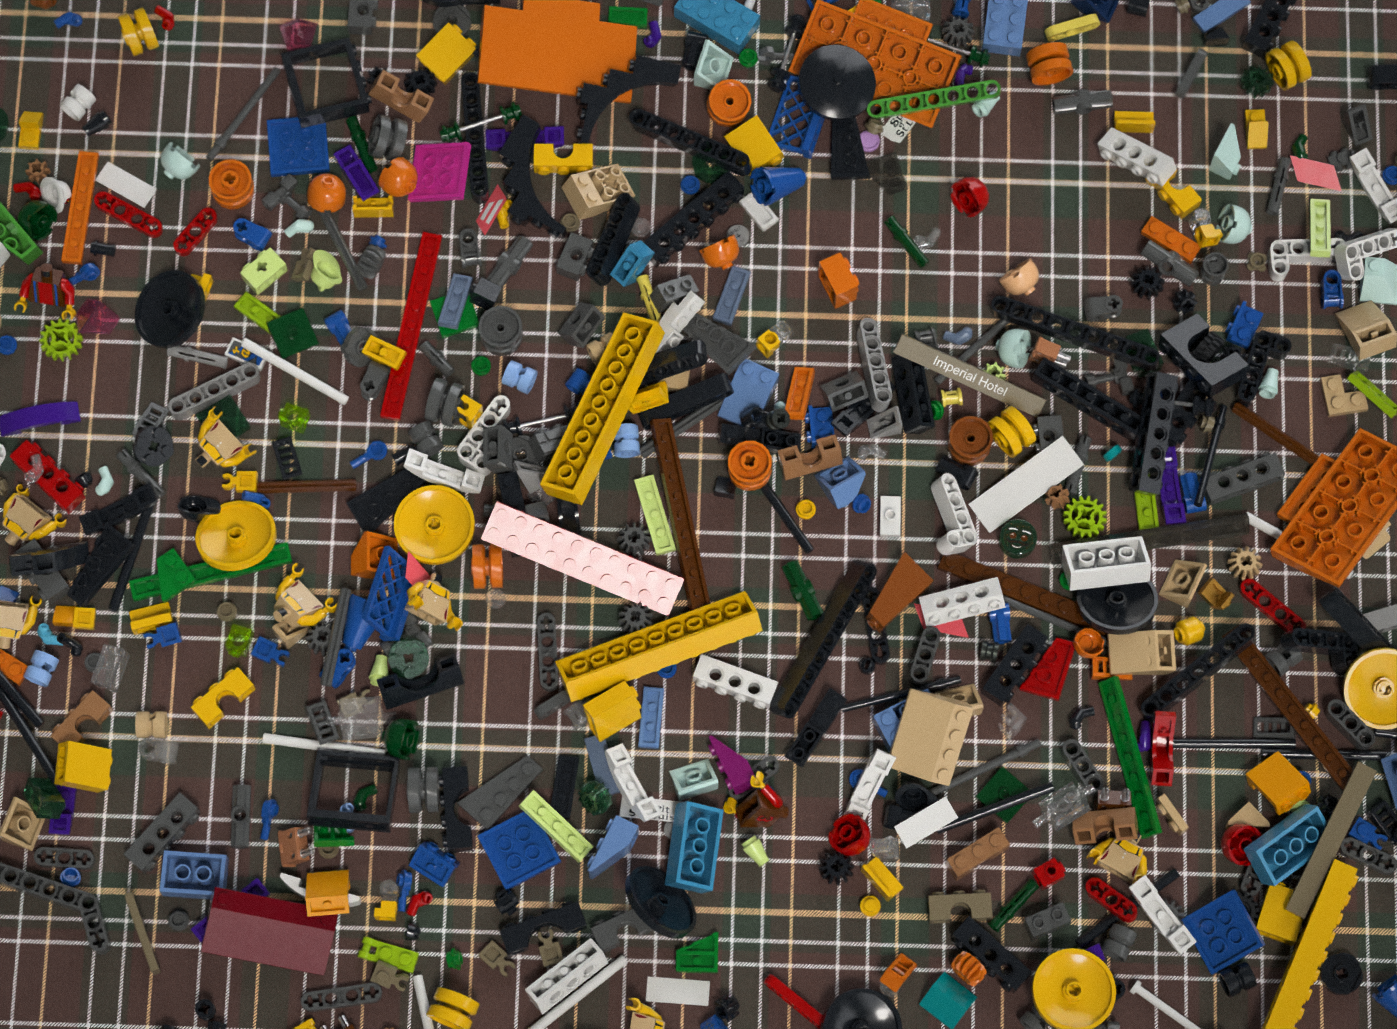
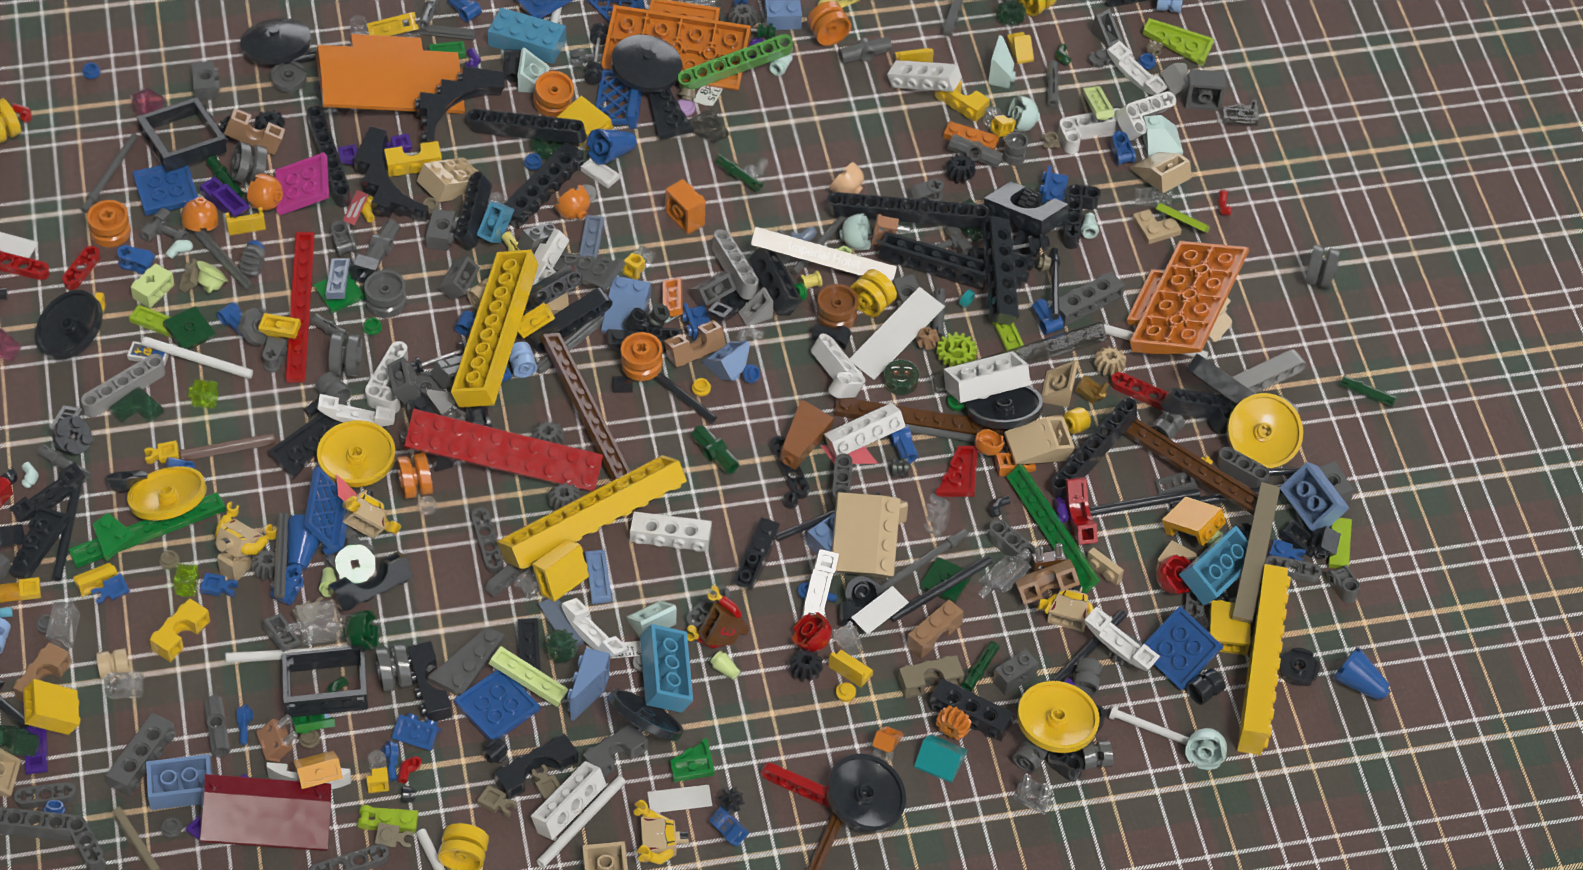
camera: 15 degrees left, 20 degrees down
black arm [57,633,83,657] -> none
light aqua cylinder [161,142,200,179] -> none
light grey pin [167,346,228,369] -> none
torso [195,407,257,468] -> none
black slope [271,436,303,480] -> none
blue plate [350,441,388,469] -> none
orange slope [351,531,398,579] -> none
yellow brick [416,22,477,85] -> none
dark green axle [439,102,522,143] -> none
green plate [446,948,463,970] -> none
yellow hinge [457,394,483,430] -> none
light blue wheel [502,360,538,395] -> none
yellowish green plate [634,475,676,556] -> none
blue plate [657,664,677,679] -> none
magenta slope [708,735,756,795] -> none
green plate [739,48,758,68] -> none
black beam [770,560,877,719] -> none
white plate [880,496,901,537] -> none
red cylinder [950,177,989,217] -> none
black brick [981,624,1048,707] -> none
red brick [1031,857,1066,891] -> none
red beam [1085,877,1138,923] -> none
dark purple slope [1160,446,1186,525] -> none
black gear [1171,288,1198,315] -> none
reddish brown axle [1232,402,1319,465] -> none
coral sticker [1290,155,1341,191] -> none

